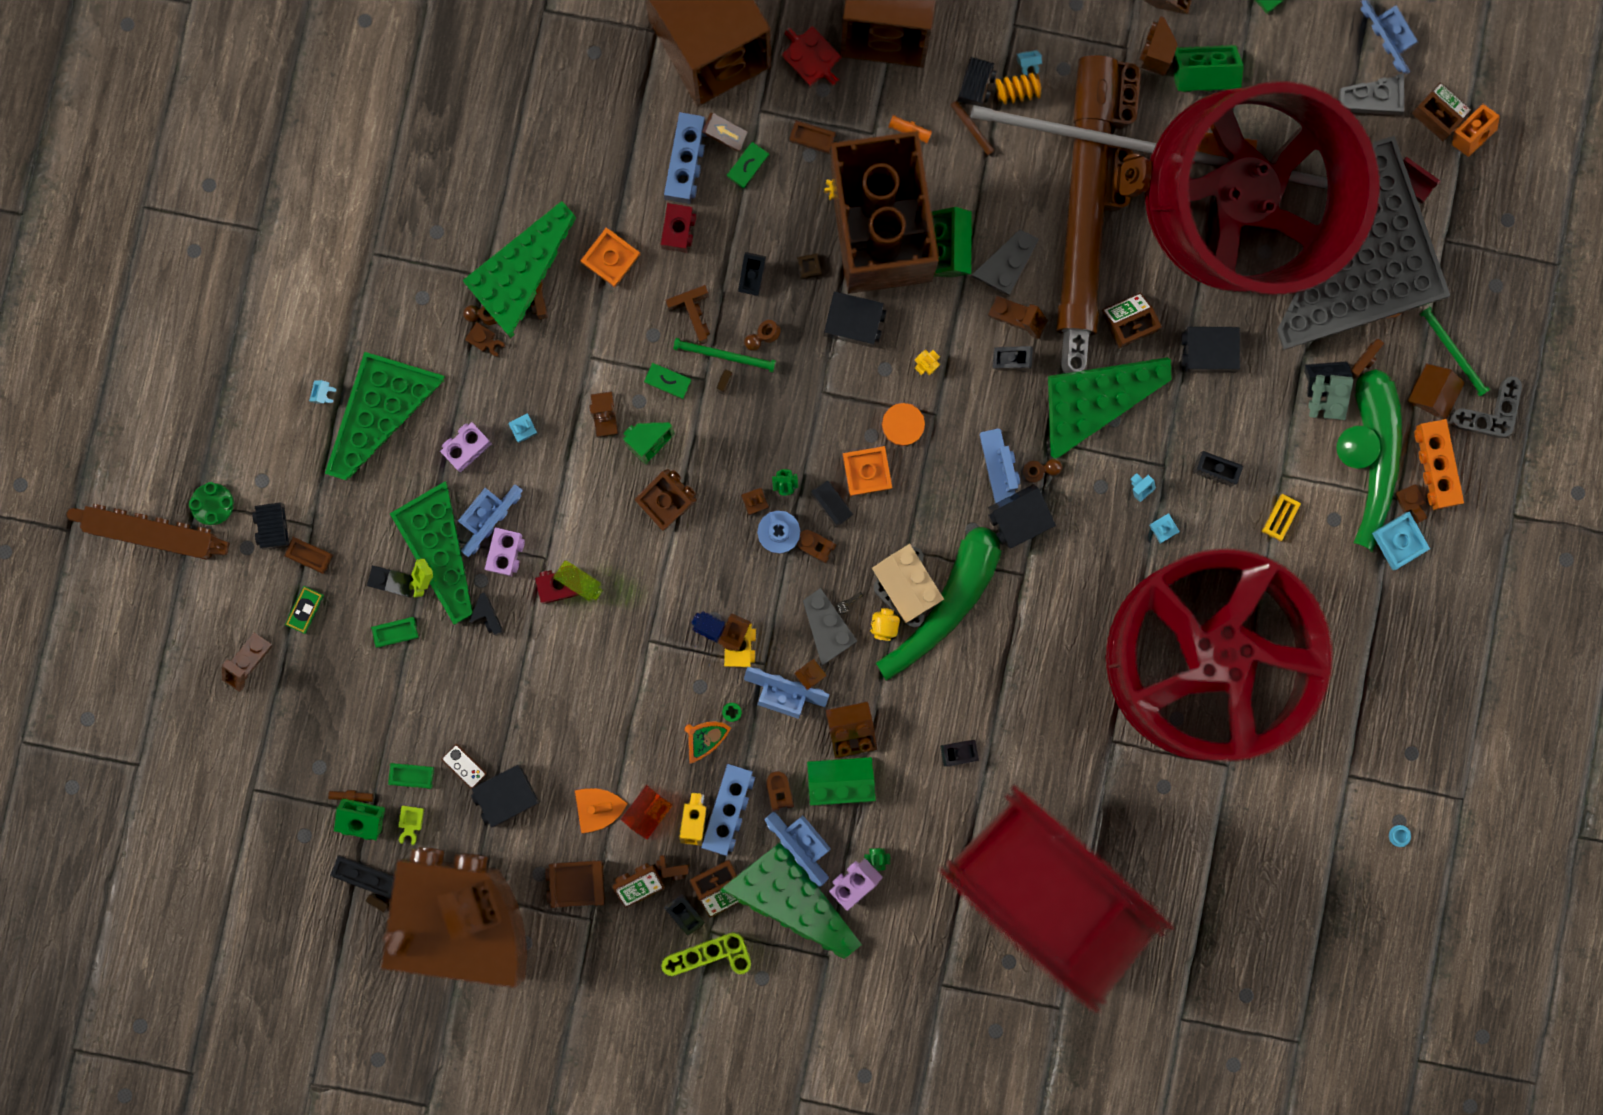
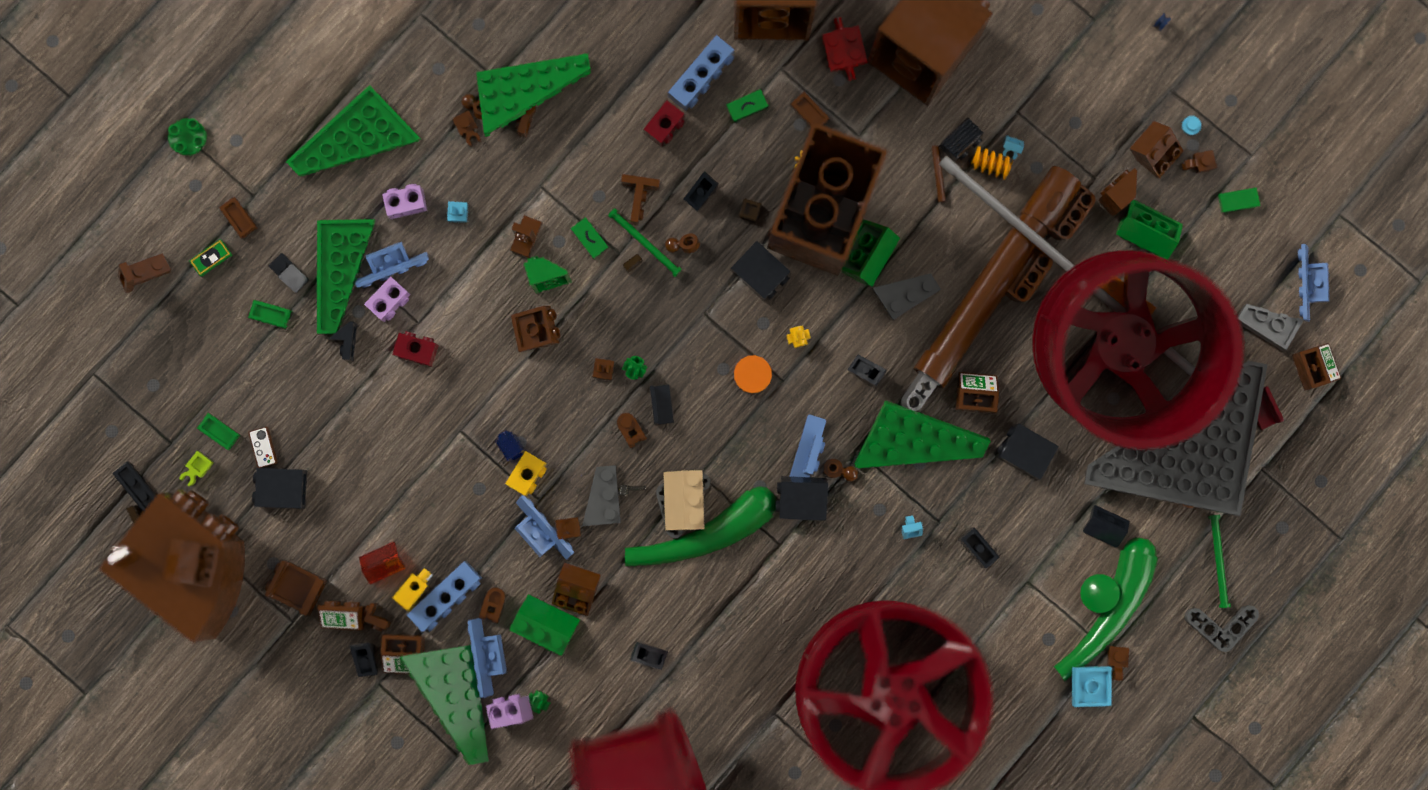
camera: 30 degrees right, 0 degrees up
reddish brown hinge [67,503,230,560] -> none
black brick [252,502,289,550] -> none
medium azure tile [309,380,336,404] -> none
reddish brown bar [328,790,374,802] -> none
green brick [334,799,385,841] -> none
lime plate [409,559,433,598] -> none
clear neon green bracket [554,560,603,603] -> none
orange shield [575,788,627,833] -> none
orange plate [581,228,641,288] -> none
lime beam [662,932,751,976] -> none
shield [684,721,731,764] -> none
tile [702,113,748,151] -> none
reddish brown bracket [718,613,751,651] -> none
green bush [722,703,742,722] -> none
medium blue piece [757,511,800,554] -> none
orange plate [842,446,892,496] -> none
yellow head [870,608,900,641] -> none
orange pin [888,115,932,144] -> none
reddish brown bracket [988,296,1048,339] -> none
reddish brown plate [1114,153,1152,198] -> none
medium azure tile [1149,513,1180,543] -> none
yellow tile [1262,494,1301,542] -> none
sand green plate [1308,375,1353,420] -> none
reddish brown plate [1351,338,1384,379] -> none
reddish brown slope [1407,364,1465,420] -> none
orange brick [1414,419,1464,510] -> none
orange brick [1452,104,1500,157] -> none

